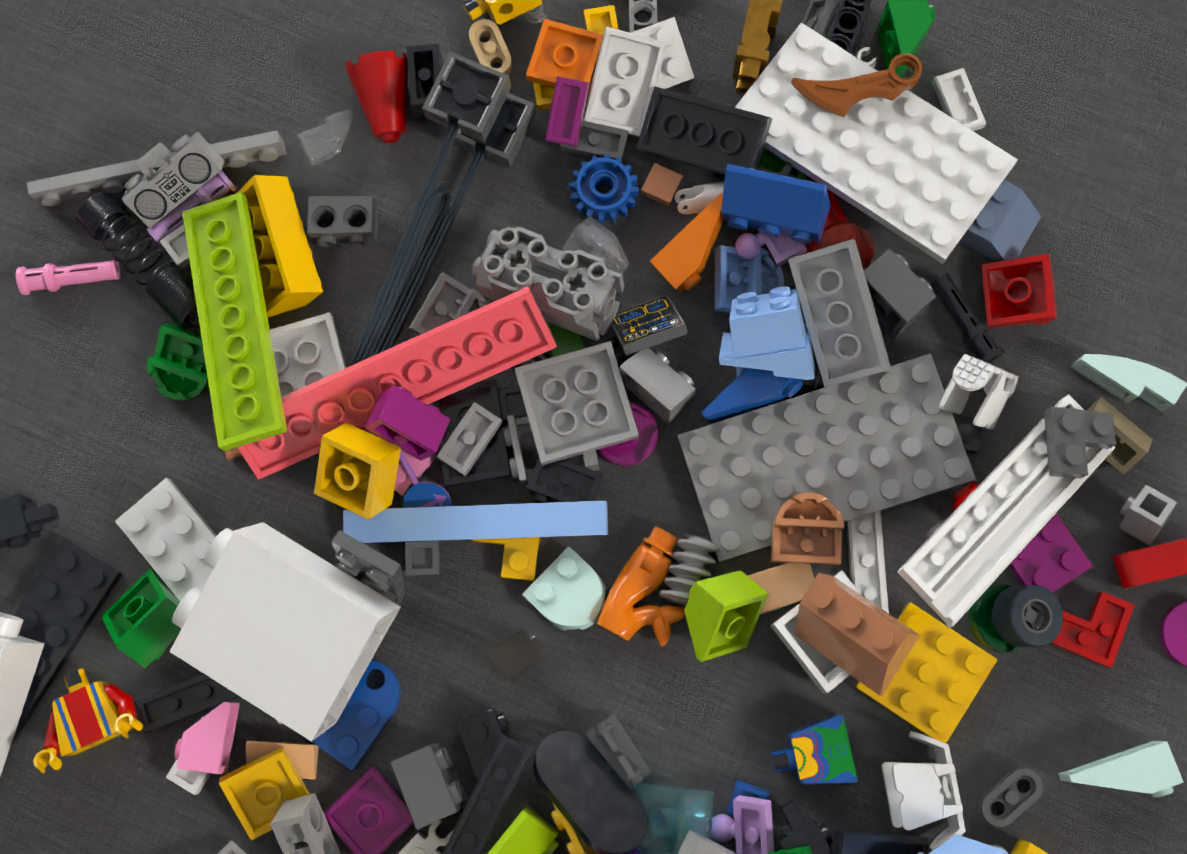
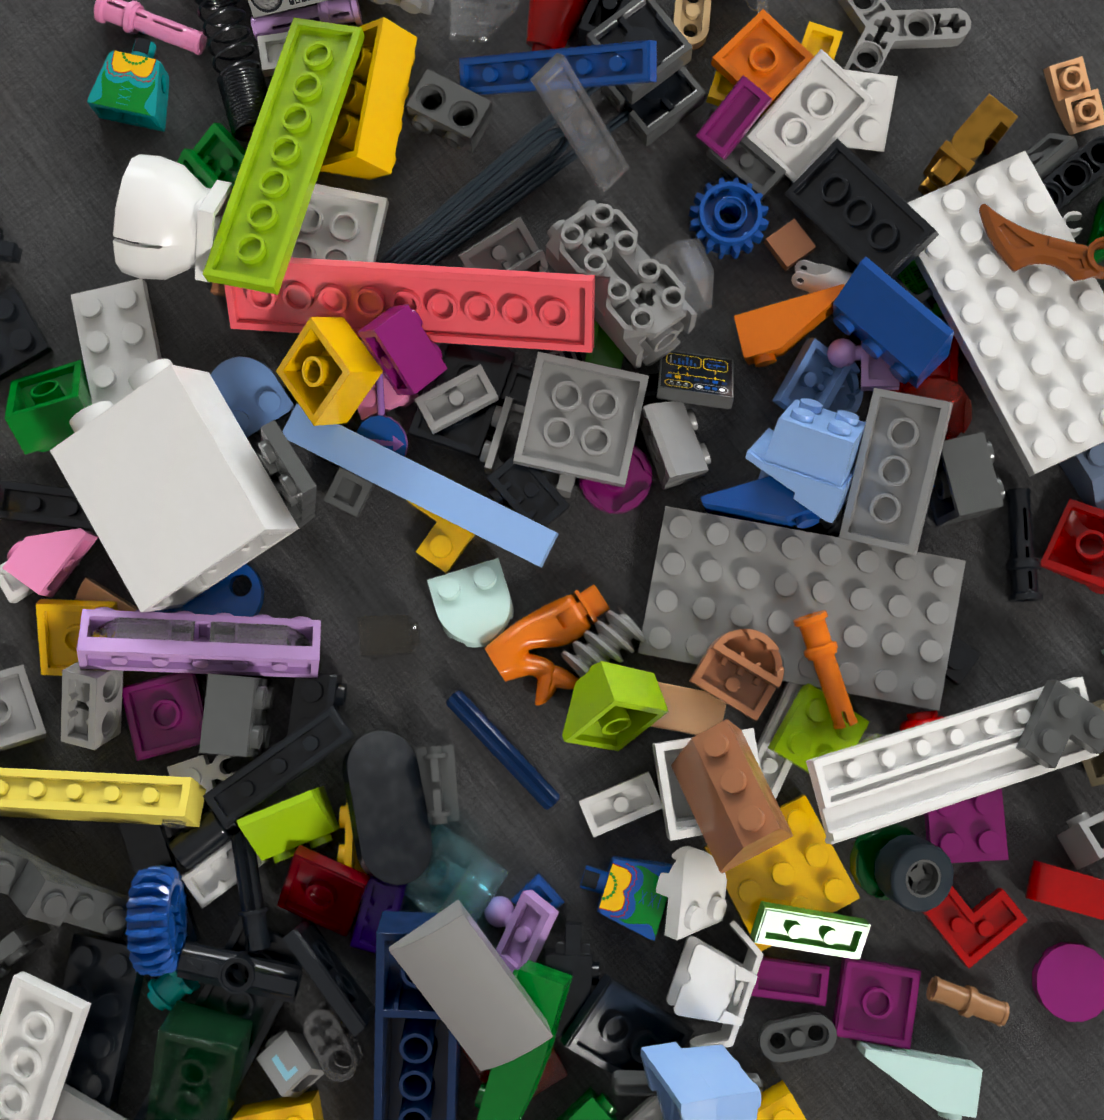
camera: 20 degrees right, 5 degrees up
white piece [939,354,1018,429] -> none
none -> lavender piece [77,607,321,678]
none -> torso [87,38,169,132]
none -> white plate [113,154,232,282]
none -> medium blue slope [210,356,295,437]
none -> dark blue axle [446,690,560,810]
none -> blue tile [459,40,657,96]
none -> clear tile [530,53,630,192]
none -> white plate [579,771,662,838]
none -> white slope [656,846,727,940]
none -> tile [750,901,871,960]
none -> magenta tile [751,956,830,1006]
none -> lime plate [768,683,870,774]
none -> orange pin [793,610,858,729]
none -> magenta tile [832,957,921,1049]
none -> medium nougat pin [926,976,1010,1027]

